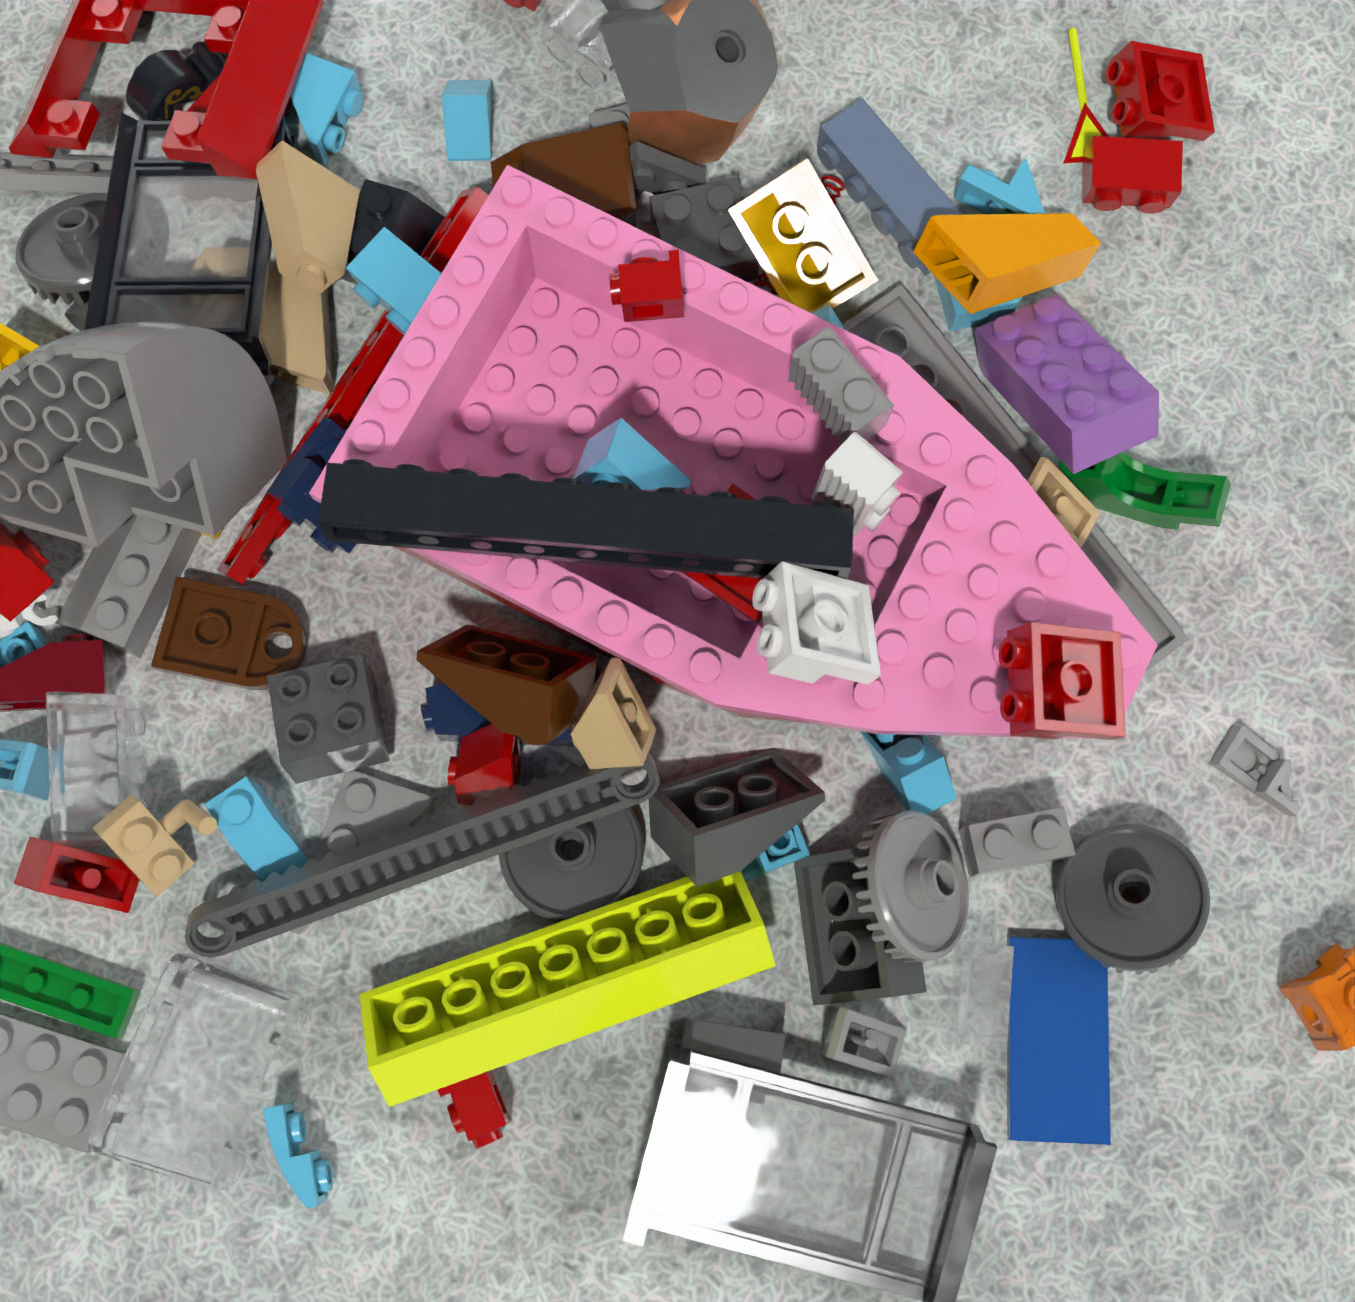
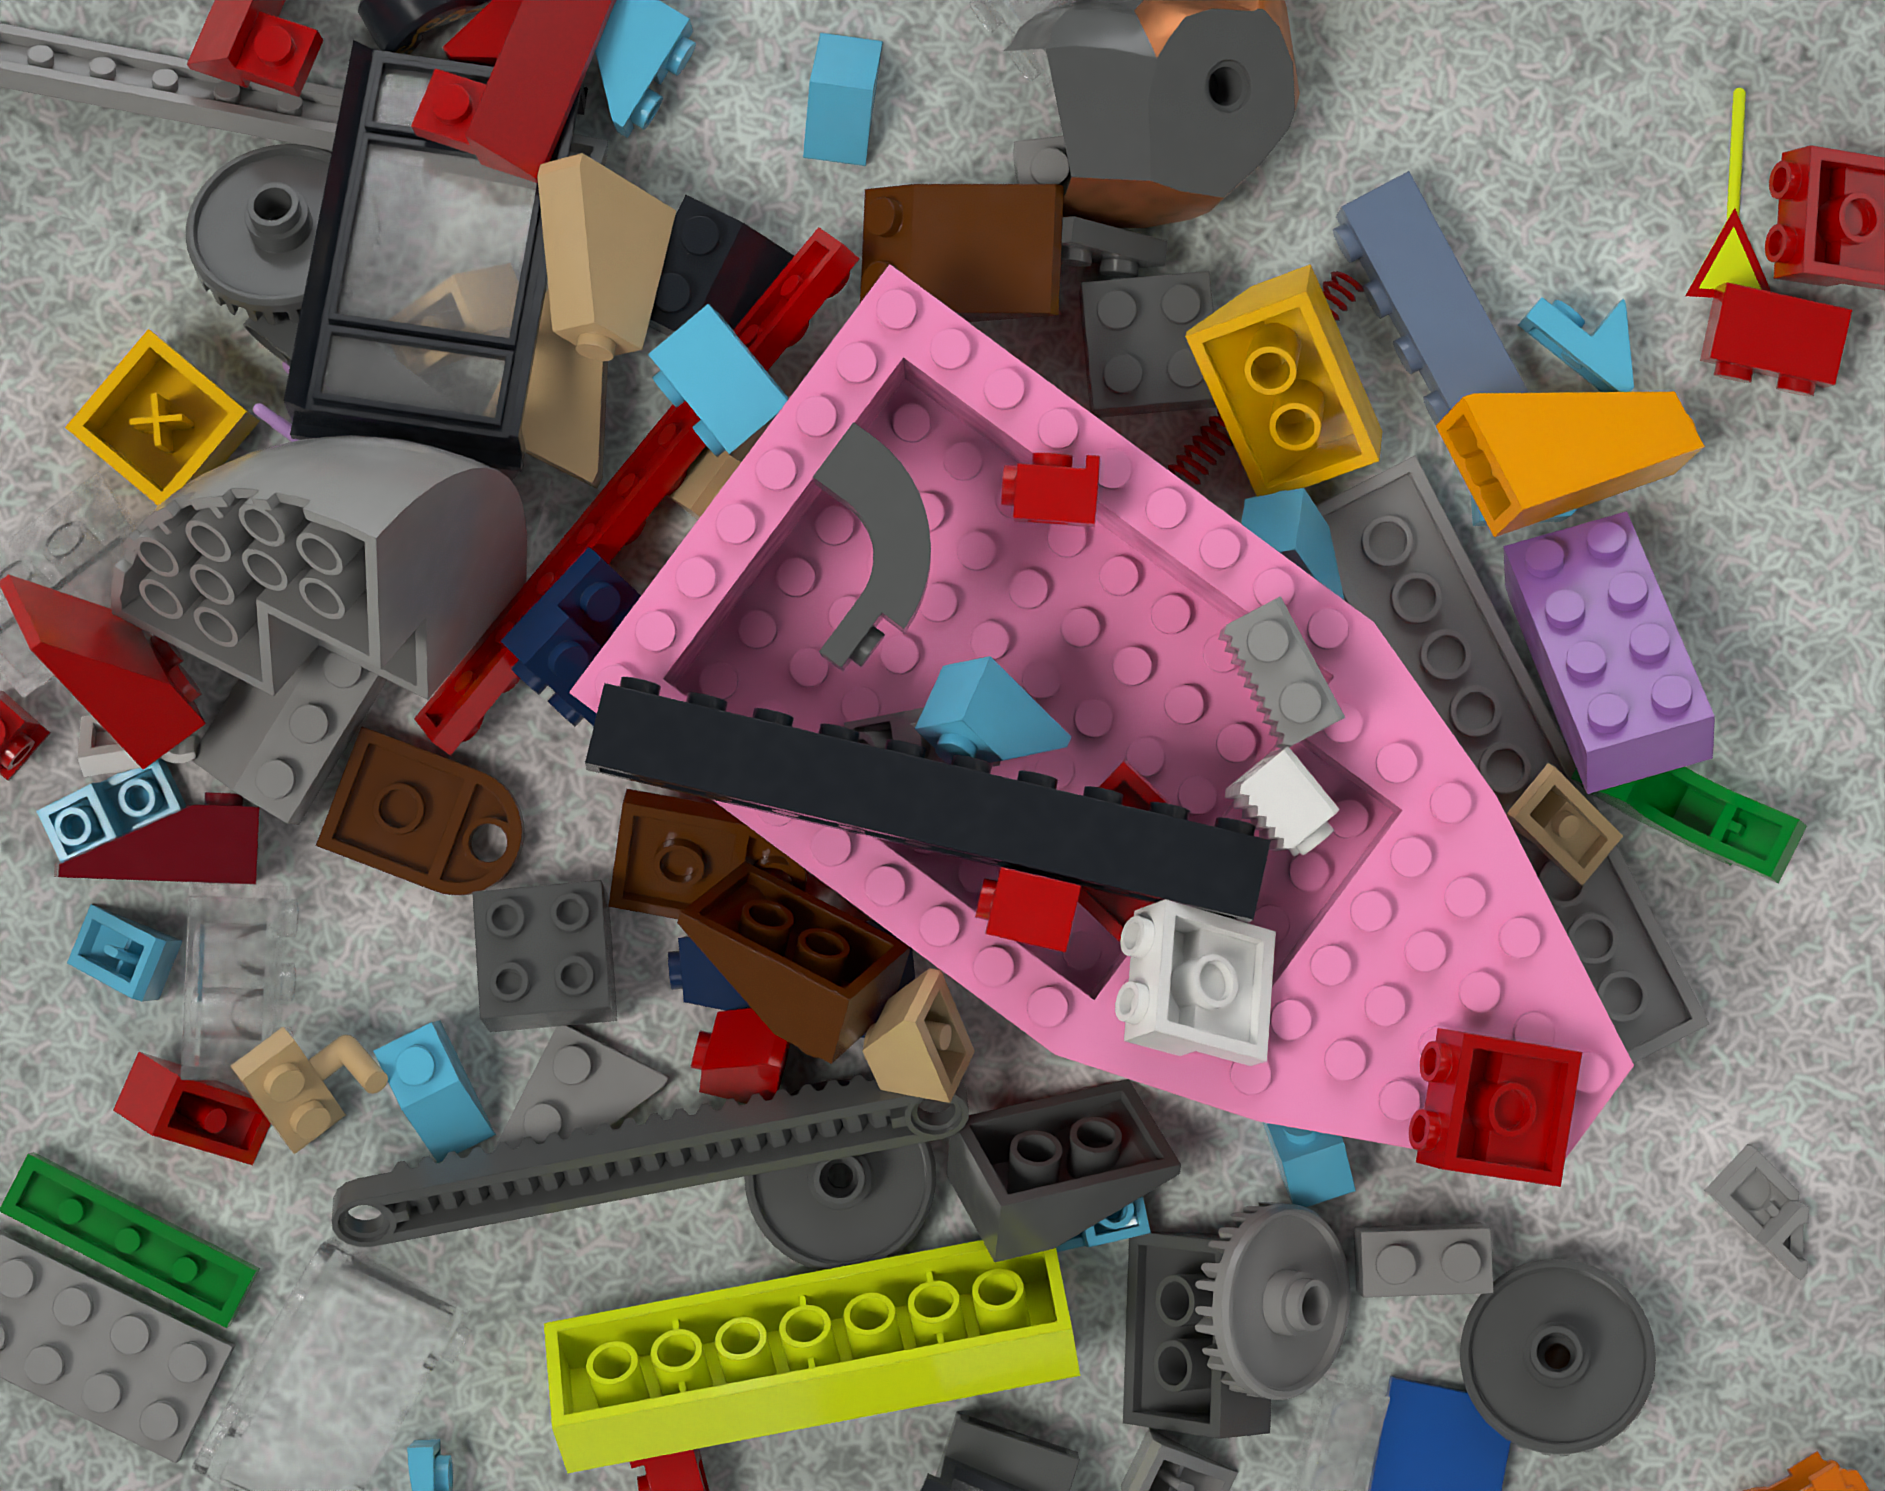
camera: 10 degrees right, 10 degrees up
none -> reddish brown plate [608,789,809,919]
none -> dark grey arch [813,422,931,672]
none -> red brick [975,867,1081,953]

